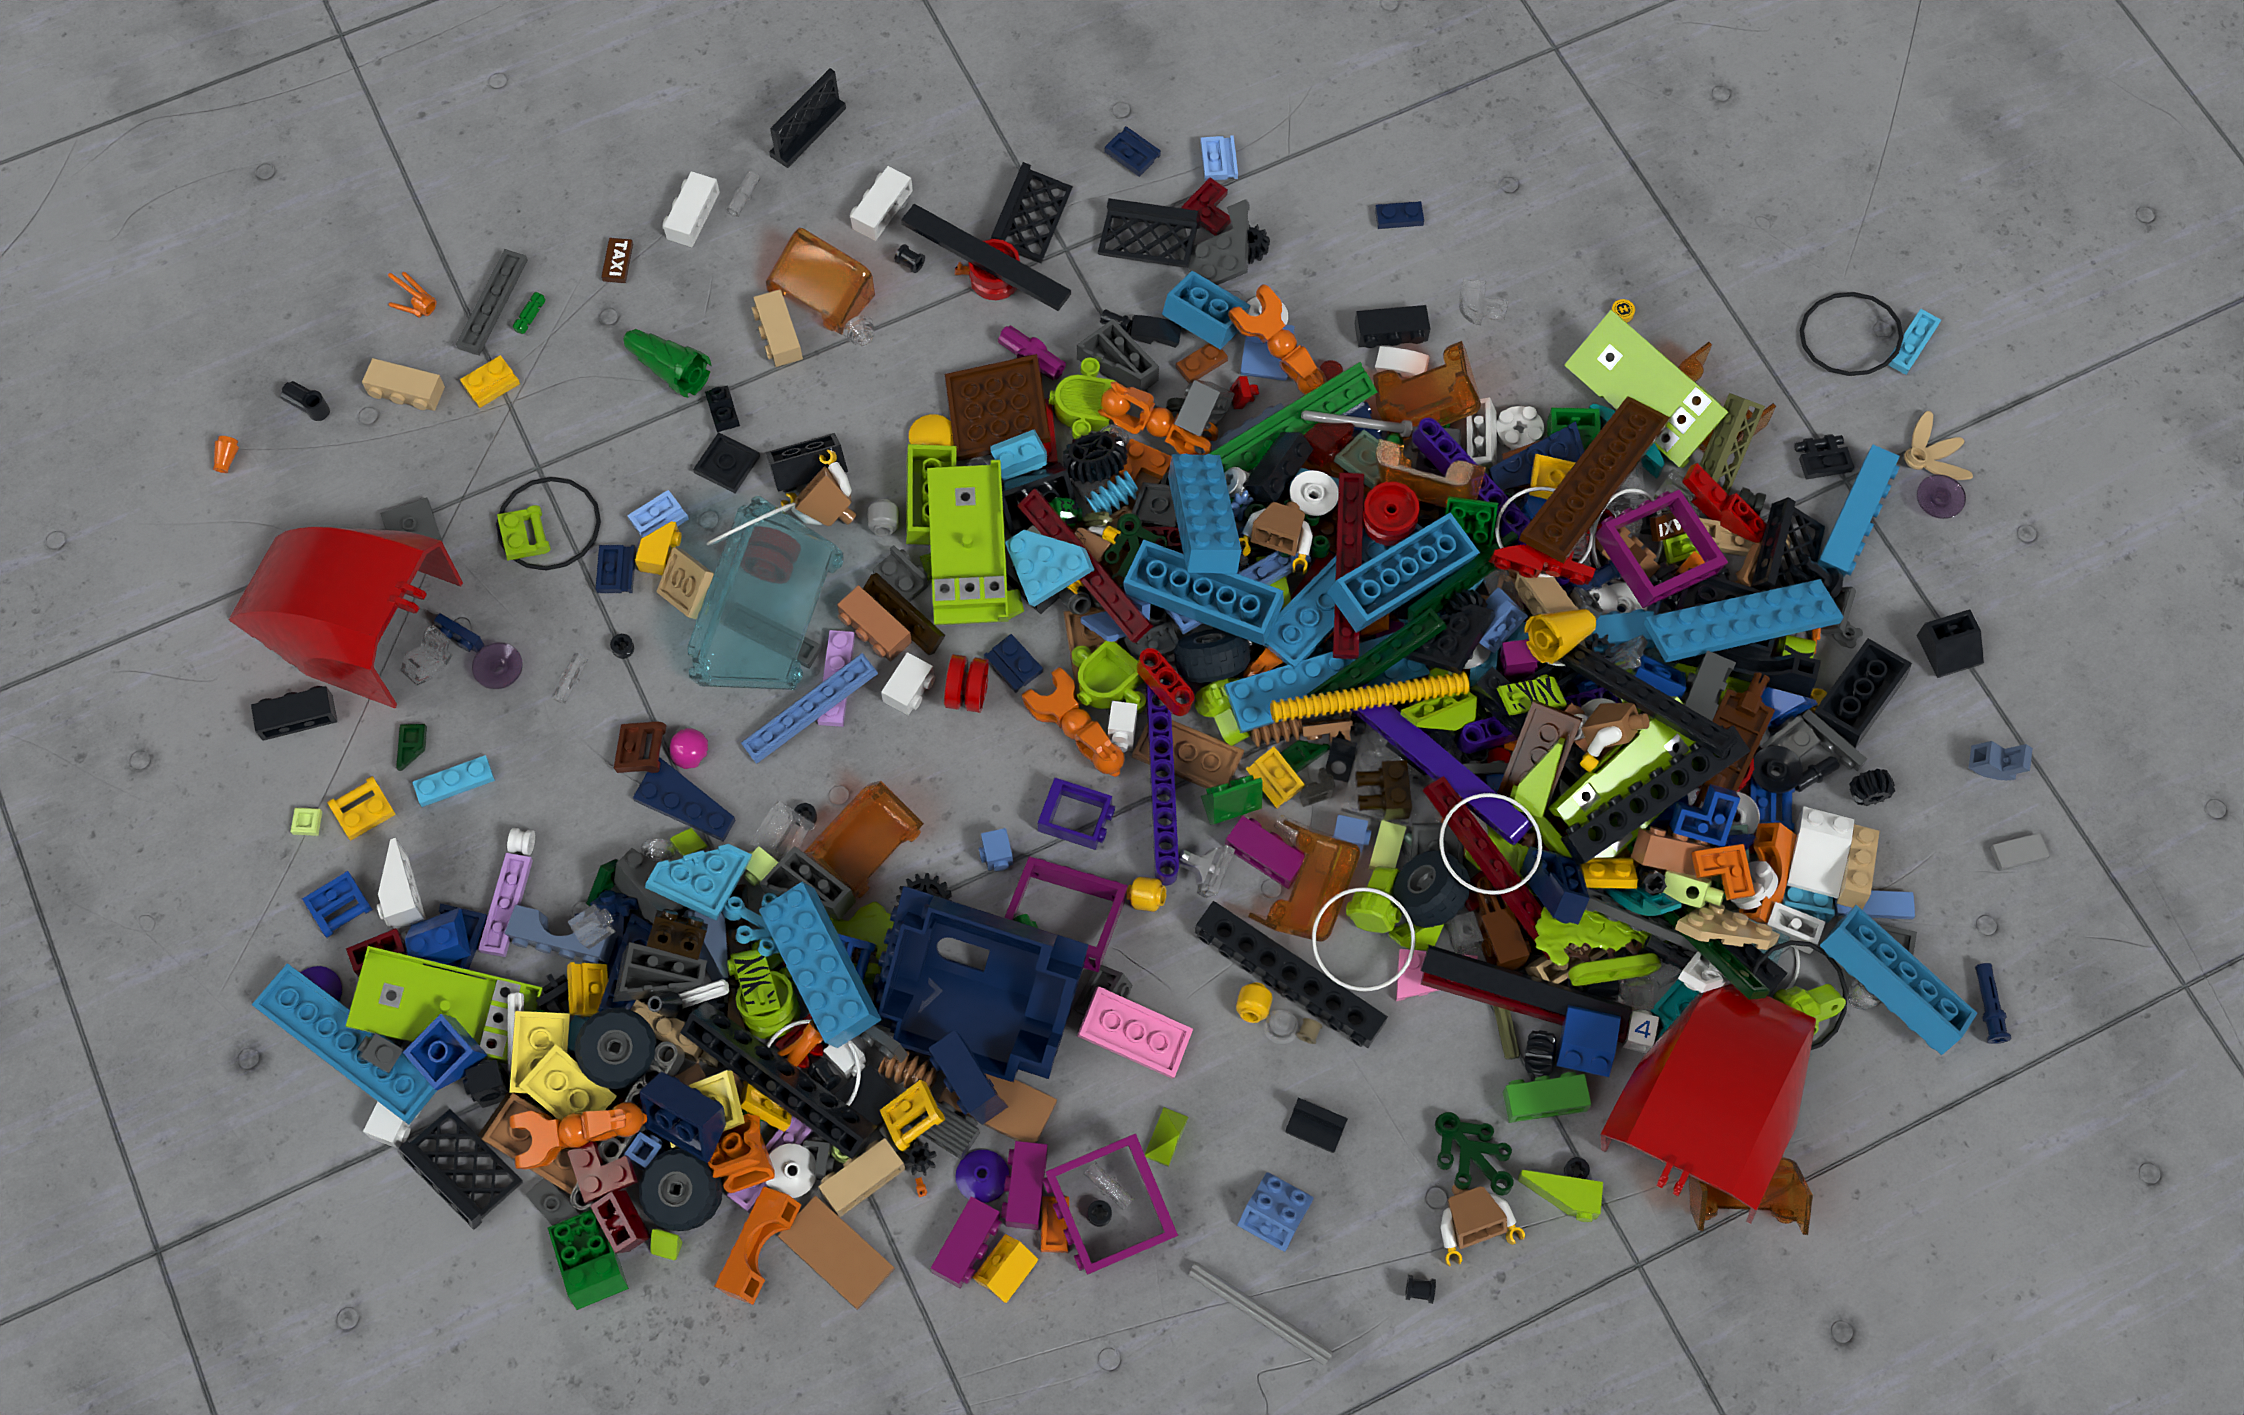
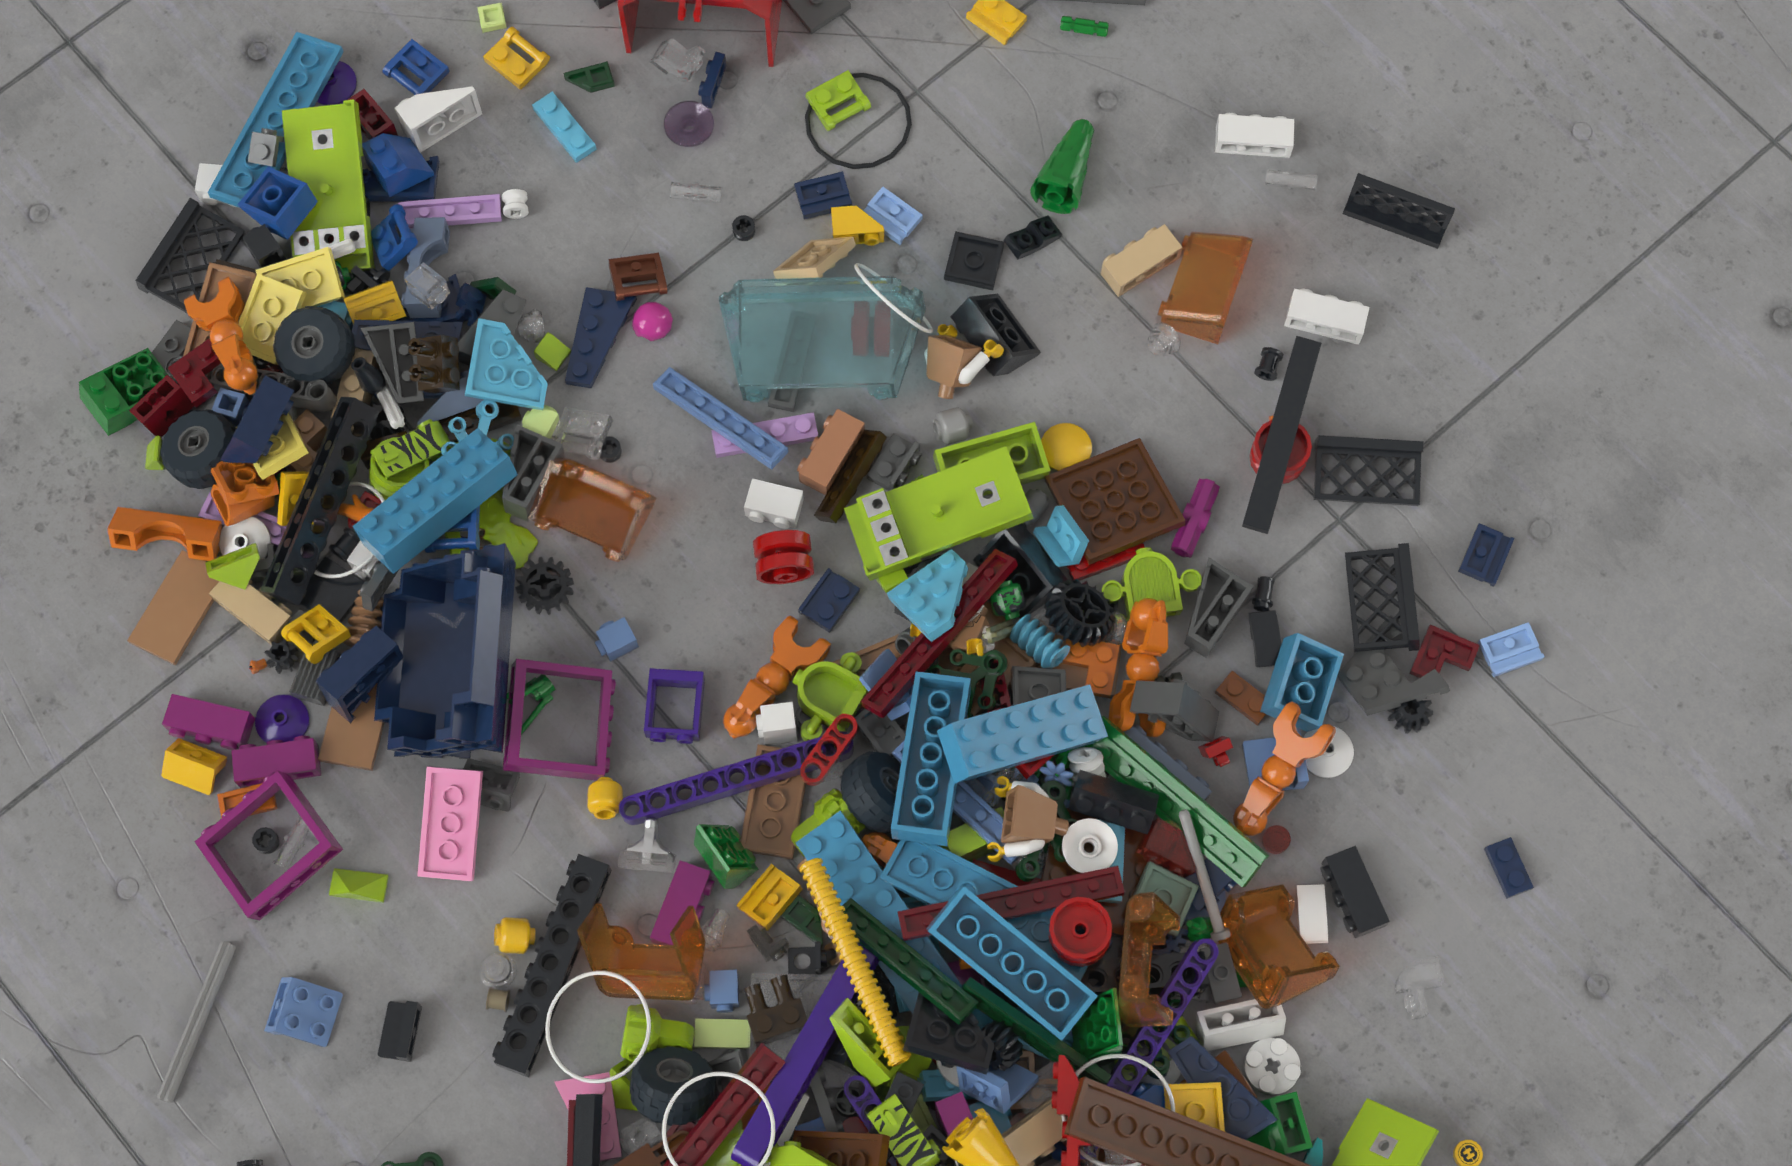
camera: 75 degrees right, 5 degrees up
reddish brown tile [601,238,633,283] -> none
none -> lime slope [205,543,260,590]
none -> blue plate [371,204,418,271]

